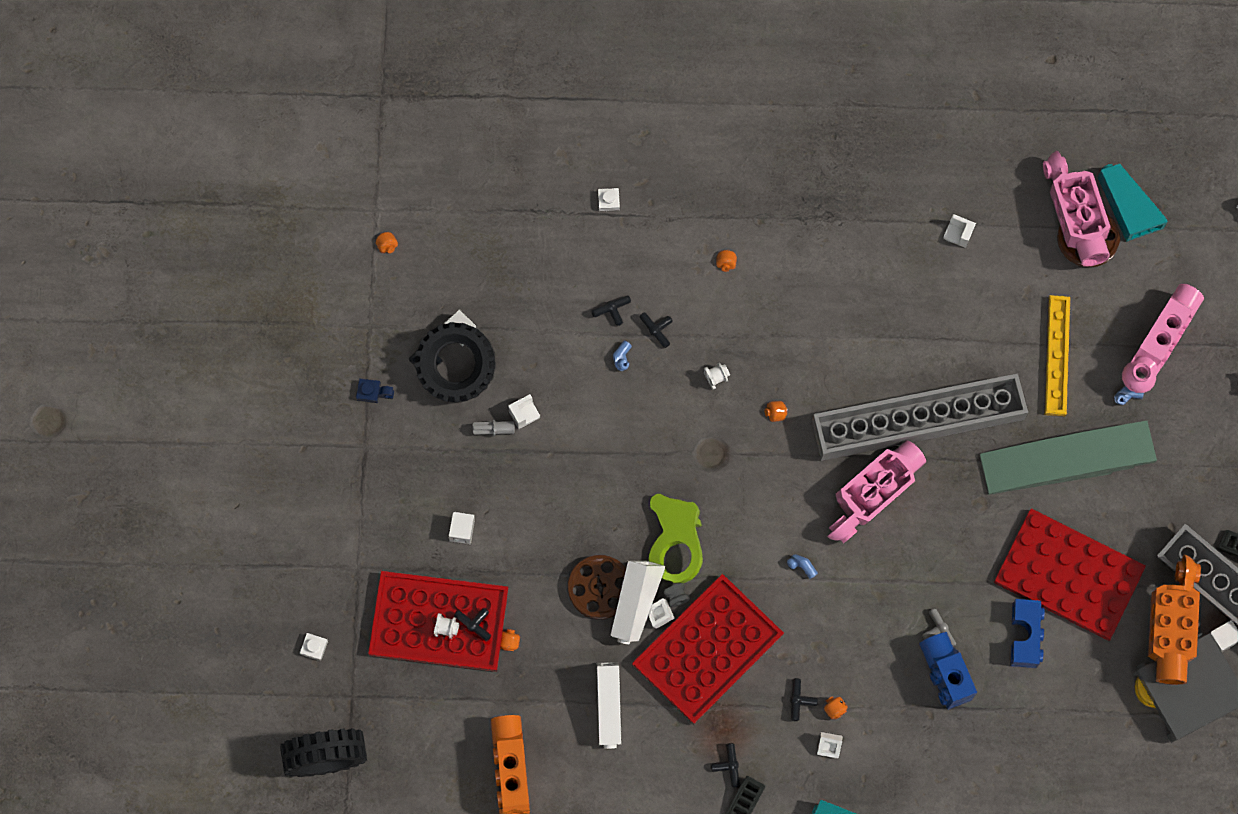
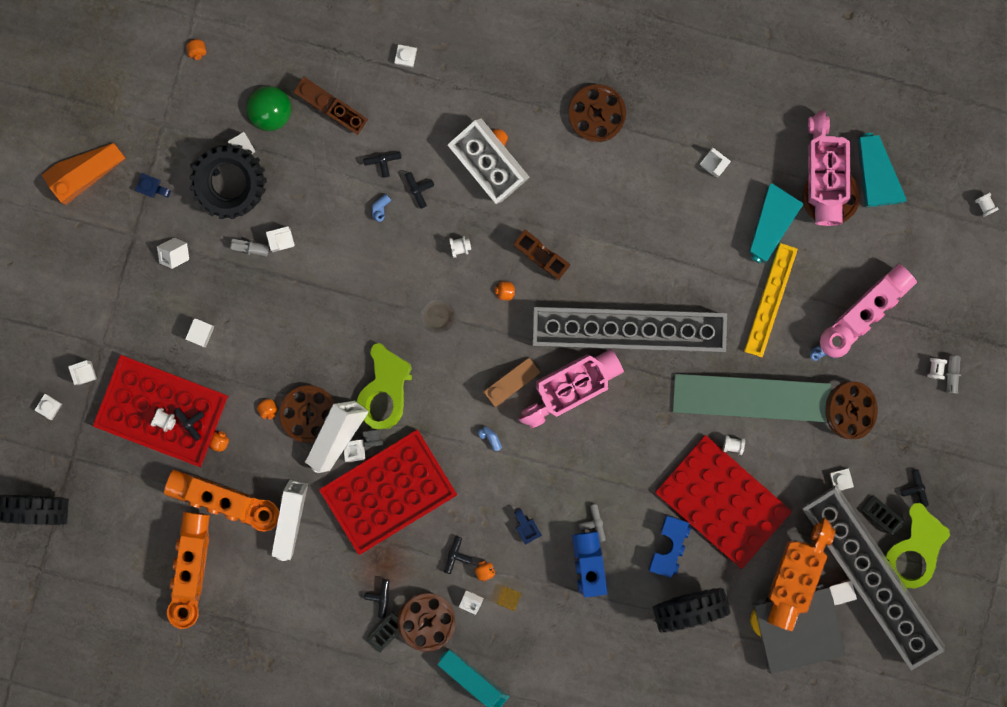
camera: 15 degrees right, 15 degrees up
none -> orange wedge [42,143,126,205]
none -> white panel [68,360,97,385]
none -> white panel [157,238,189,269]
none -> orange brick [164,469,279,532]
none -> green piece [246,86,292,131]
none -> orange piece [257,399,278,420]
none -> reddish brown slope [293,76,368,135]
none -> reddish brown wedge [397,593,455,652]
none -> white brick [448,119,530,204]
none -> medium nougat slope [484,358,541,408]
none -> clear yellow tile [497,586,522,611]
none -> reddish brown arch [513,230,571,281]
none -> dark blue plate [514,509,542,545]
none -> reddish brown wedge [569,84,626,142]
none -> black tyre [652,588,731,633]
none -> white bush [723,435,745,455]
none -> teal slope [748,183,803,264]
none -> reddish brown wedge [825,381,878,439]
none -> white plate [829,468,854,490]

